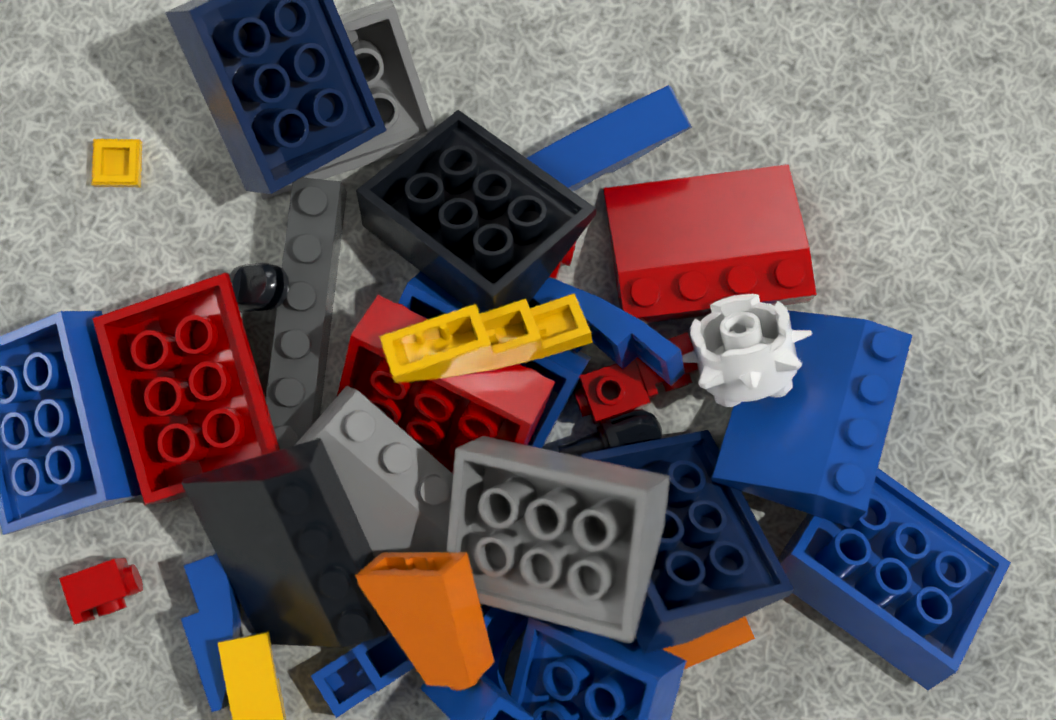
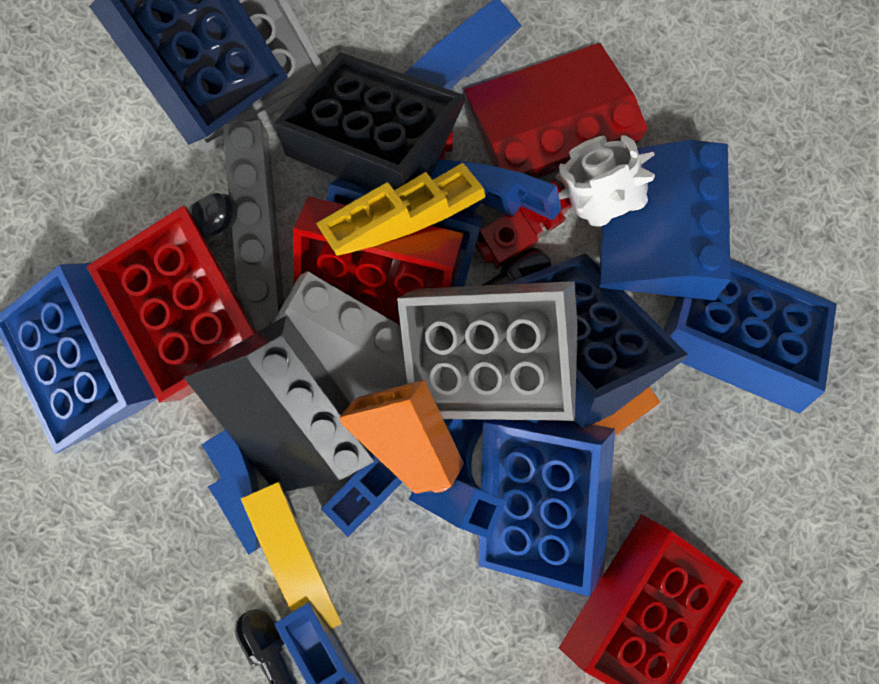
camera: 20 degrees left, 0 degrees up
red brick [59,558,143,625] -> none
yellow tile [91,139,142,187] -> none

